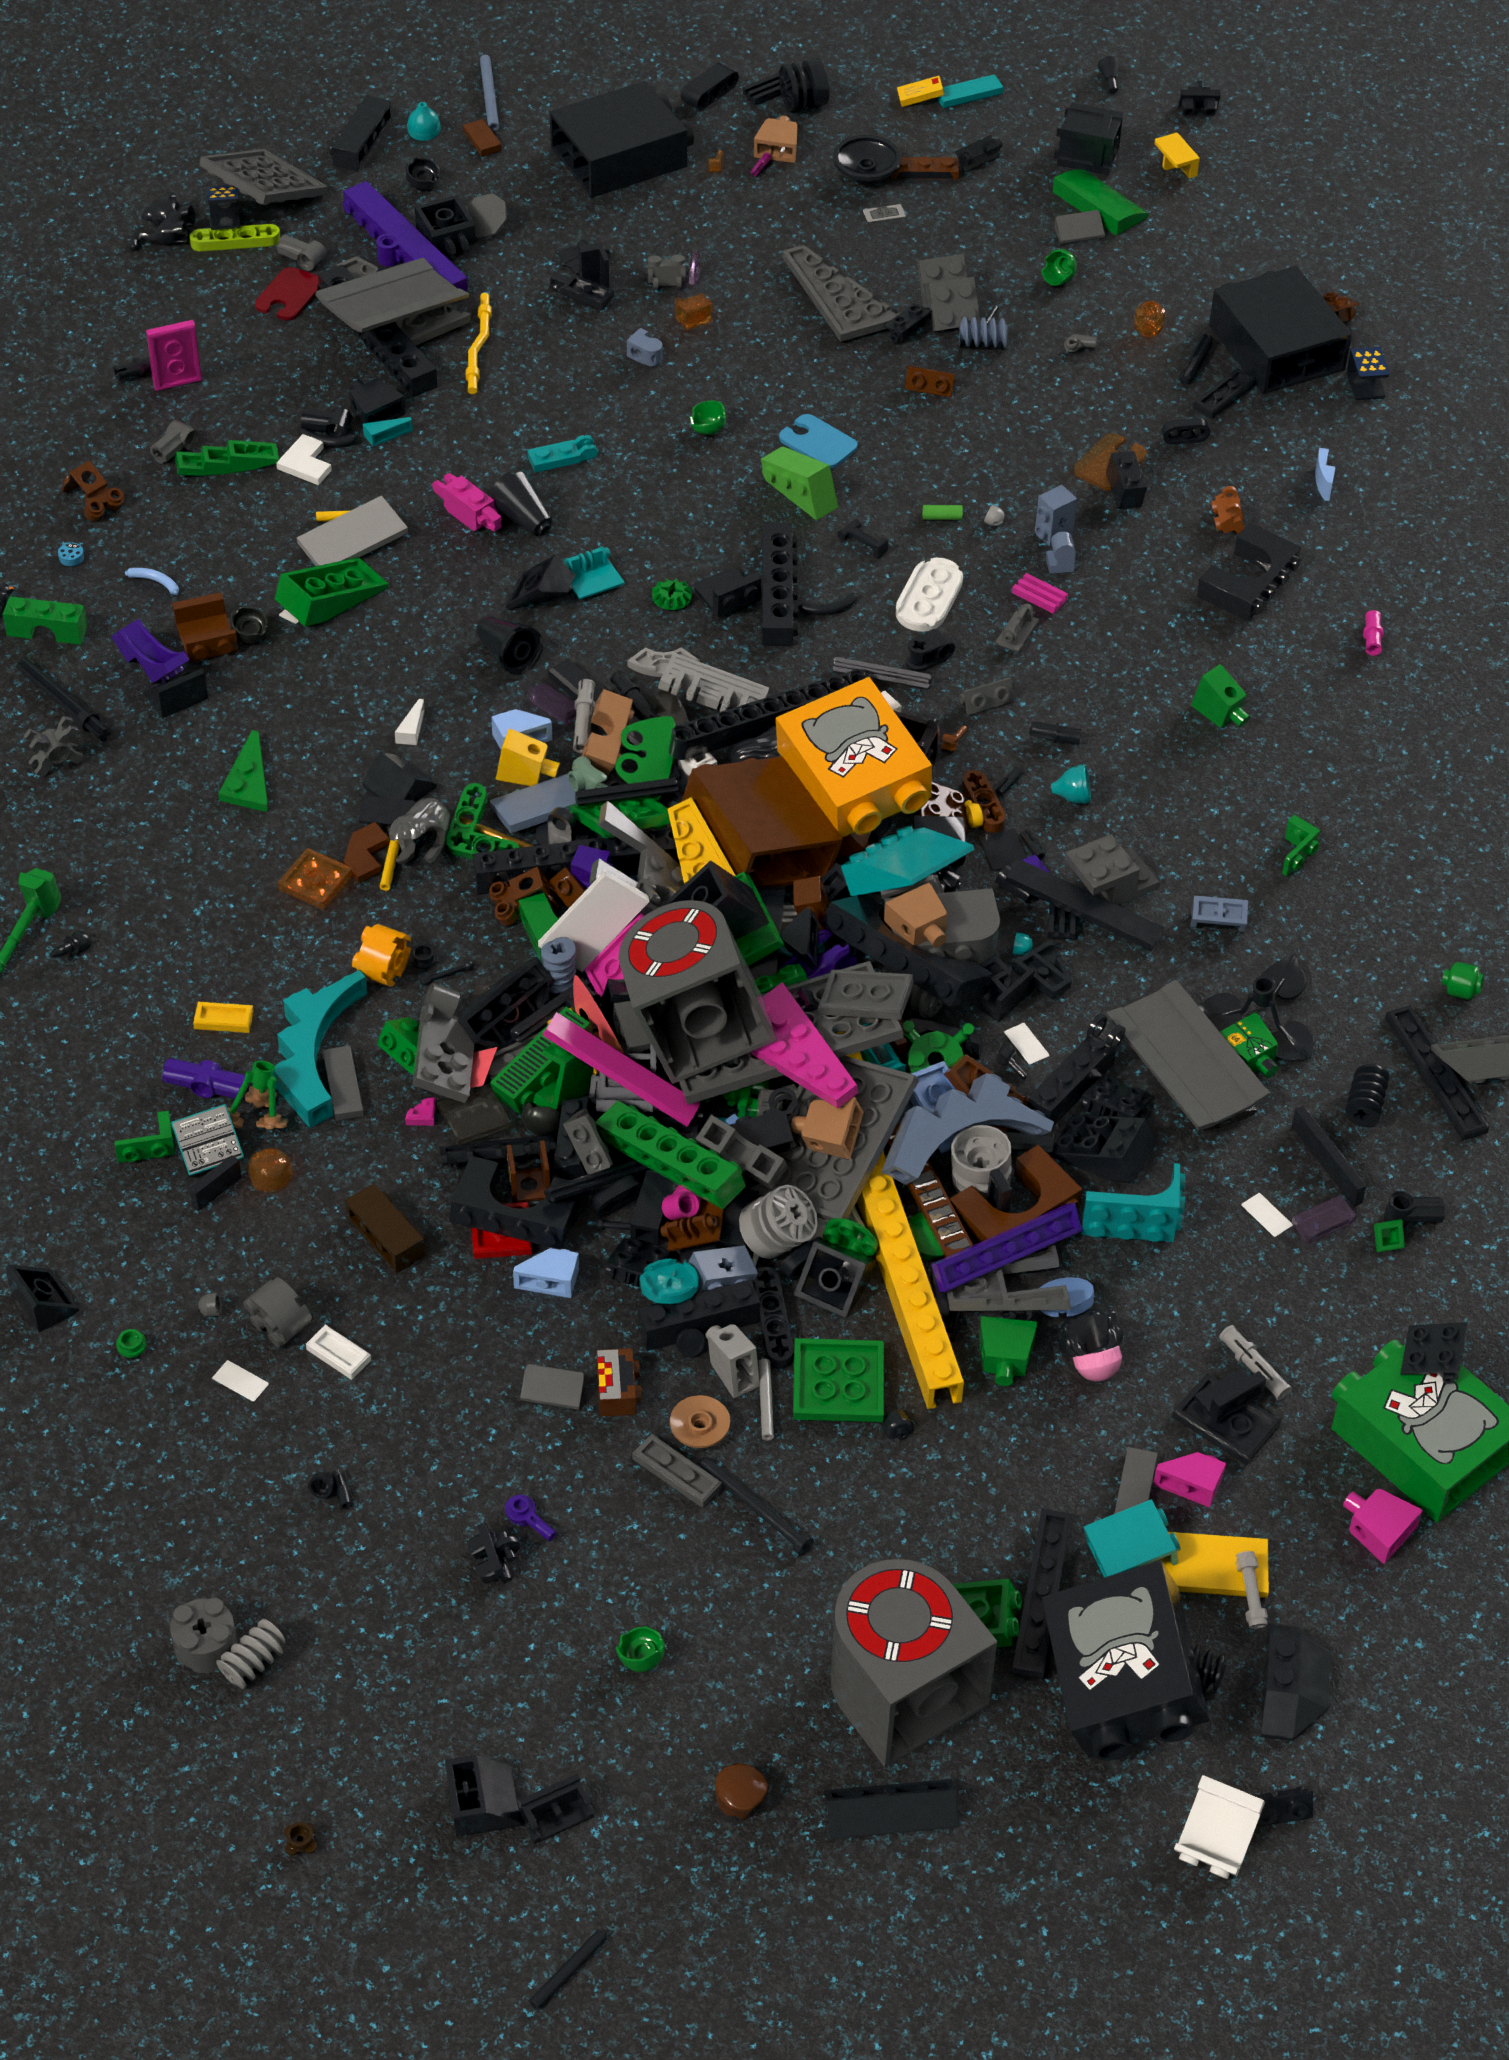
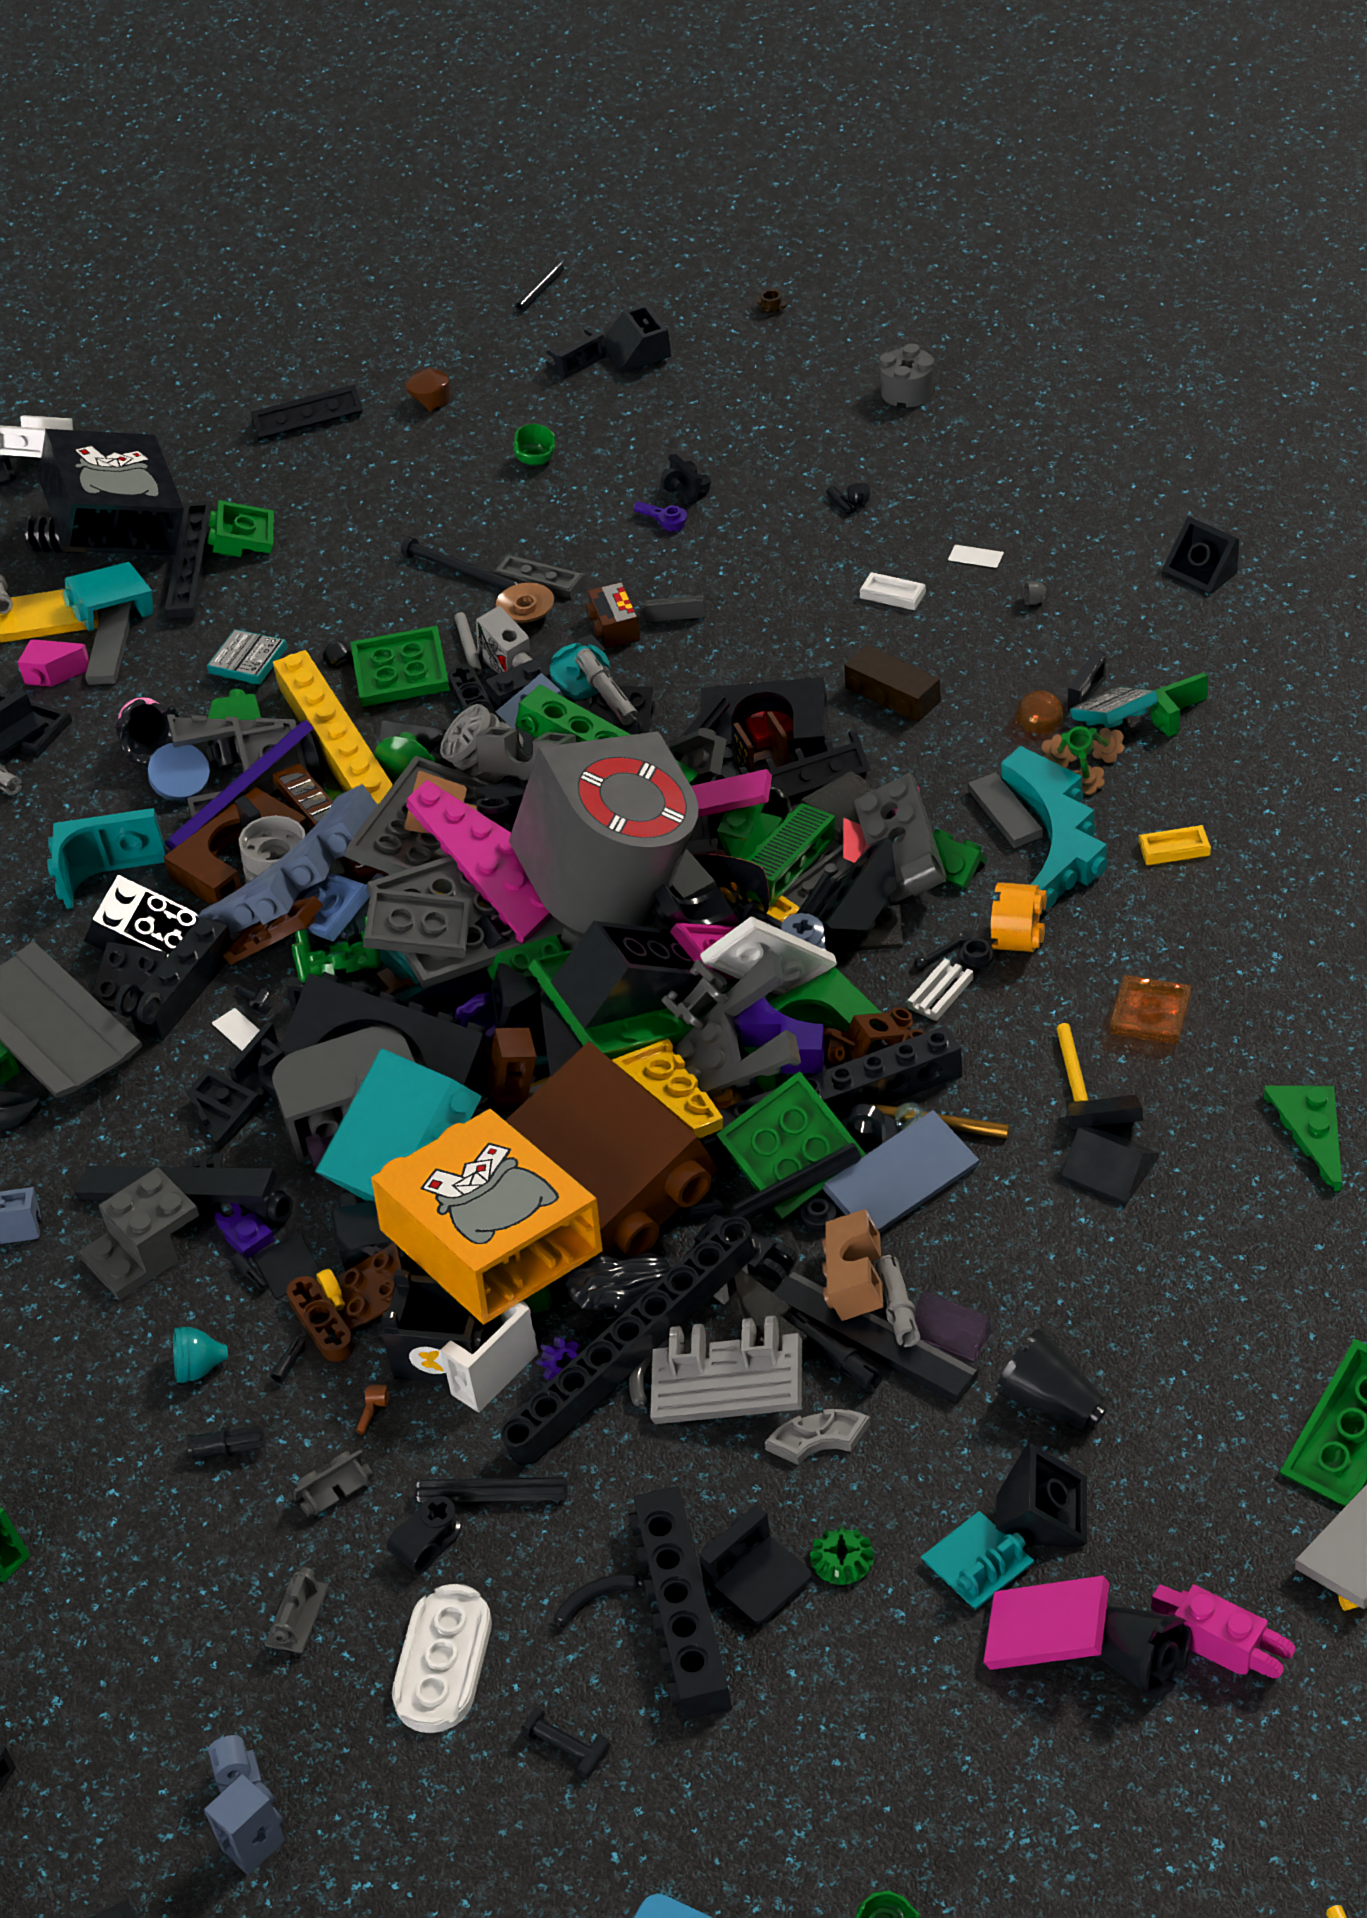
camera: 175 degrees right, 5 degrees down
green plate [116,1329,147,1358] -> none
dark purple piece [162,1058,250,1100] -> none
light grey piece [216,1619,285,1689] -> none
dark grey brick [243,1277,312,1348] -> none
reddish brown tile [344,822,390,883] -> none
dark grey hair [389,798,450,864] -> none
white piece [395,699,425,745] -> none
green beam [446,783,520,860] -> none
light blue slope [491,709,552,750] -> none
yellow torso [496,729,560,786] -> none
light blue slope [513,1248,579,1298] -> none
teal hinge [527,435,599,473] -> none
sand green piece [568,756,608,791] -> none
green piece [615,716,675,800] -> none
bright green wedge [761,446,838,521] -> none
dark grey brick [831,1559,997,1767] -> none
medium nougat torso [884,883,947,947] -> none
bright green axle [922,505,963,520] -> none
light grey hinge [984,504,1005,526] -> none
dark pink tile [1012,573,1068,614] -> none
teal hinge [1012,932,1033,955] -> none
none -> tile [207,629,288,685]
none -> light grey pin [575,648,639,725]
none -> clear light blue hinge [895,1102,924,1130]
none -> white tile [907,959,973,1021]
none -> dark pink tile [984,1575,1110,1670]

